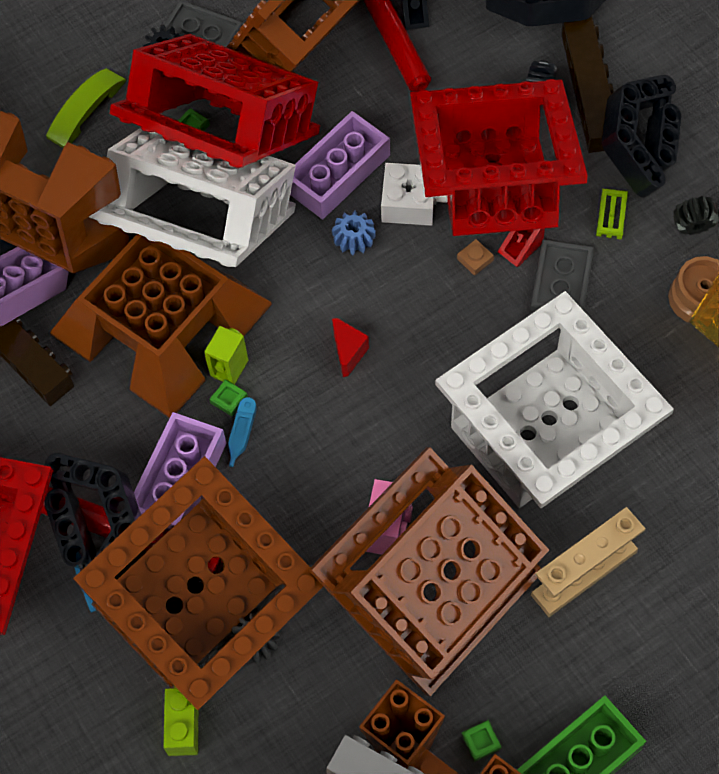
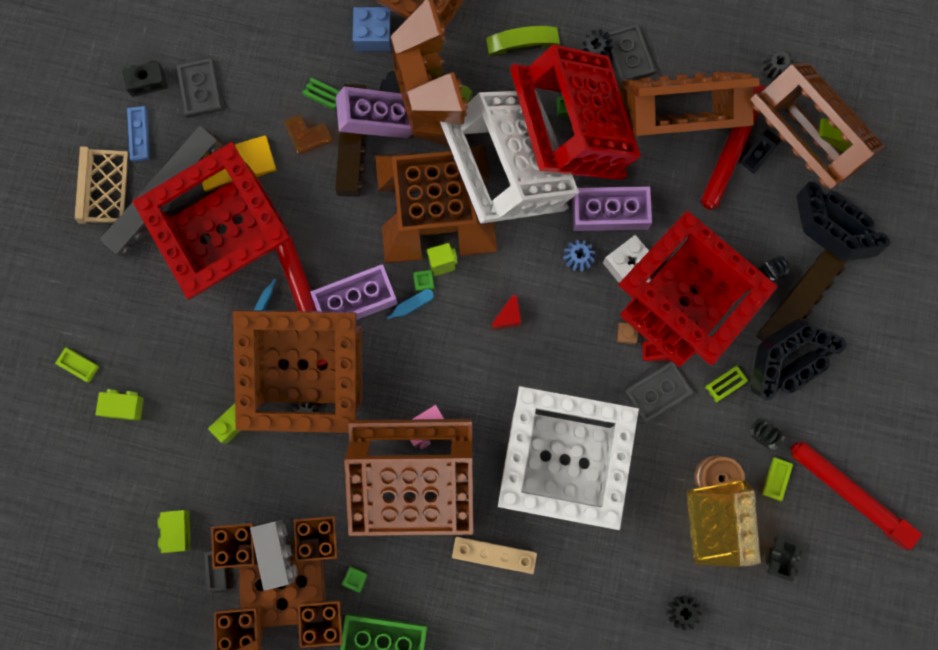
camera: 45 degrees right, 15 degrees up
black piece [44,453,141,580] -> none

